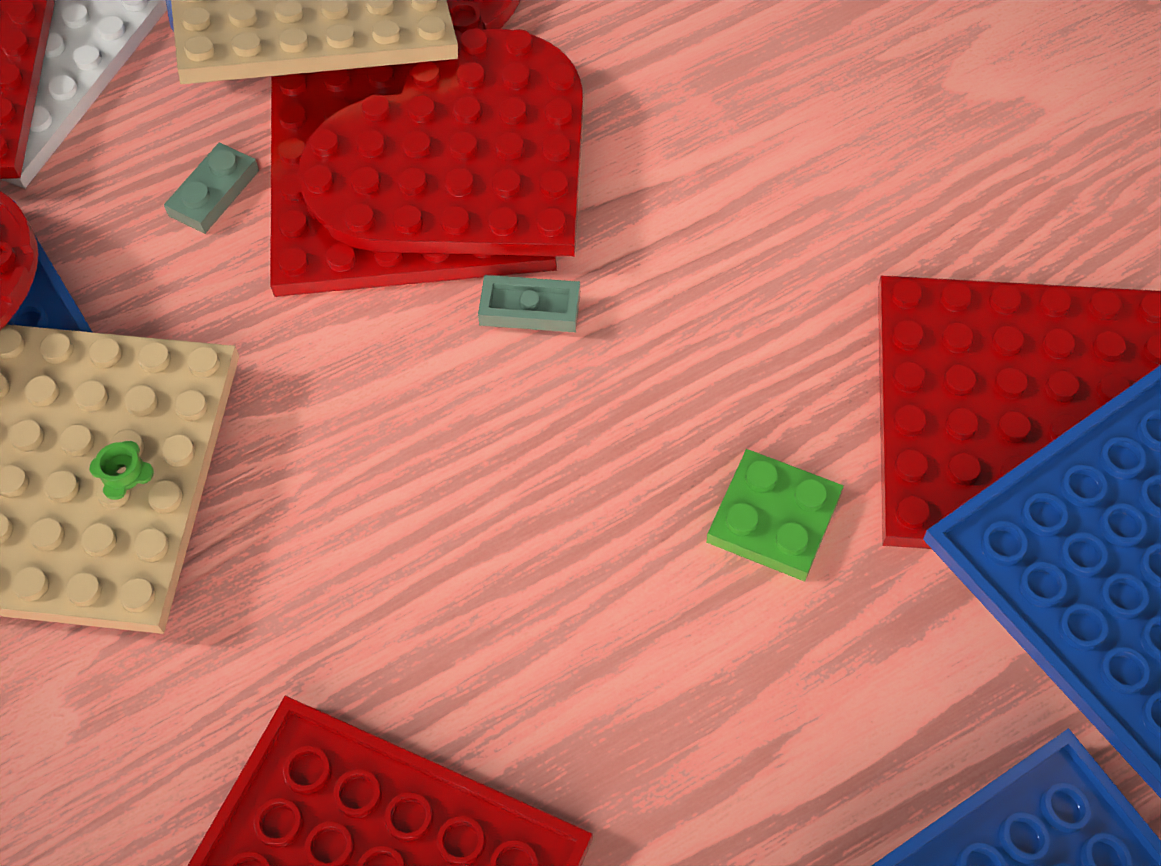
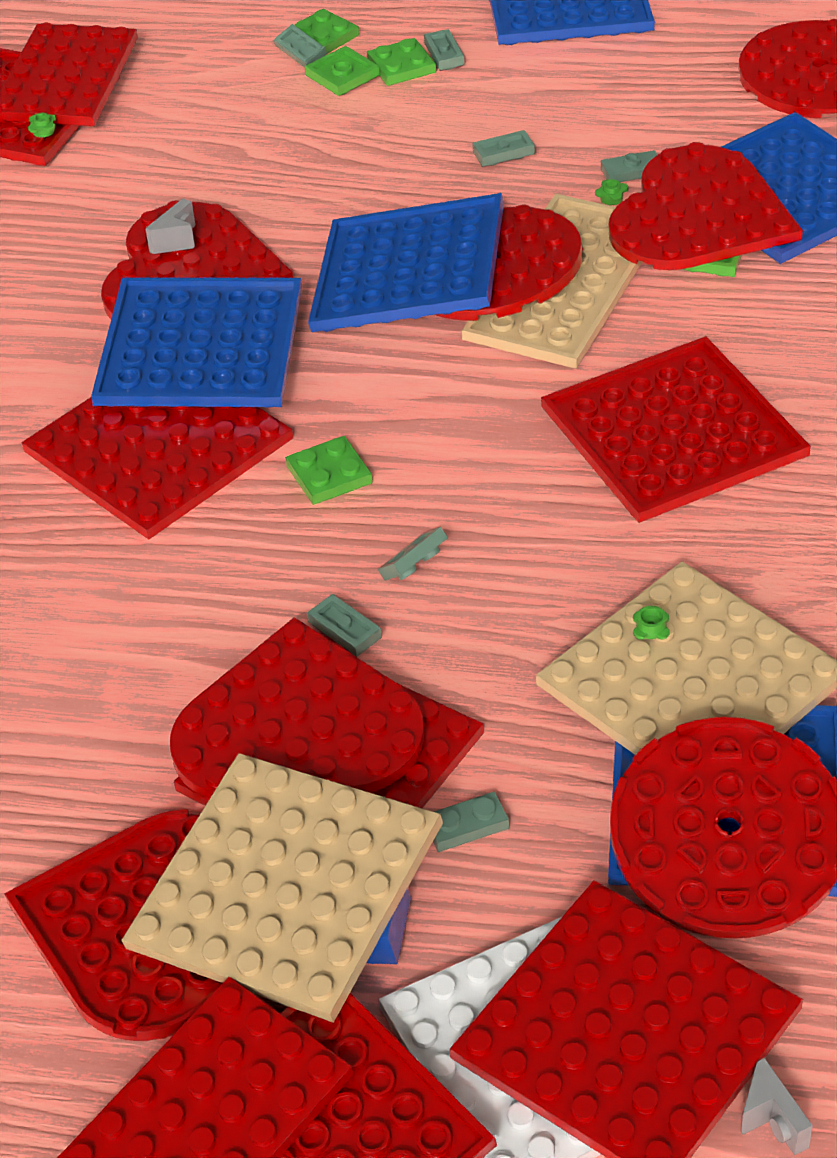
camera: 140 degrees left, 15 degrees down
none -> sand green plate [377,527,448,581]

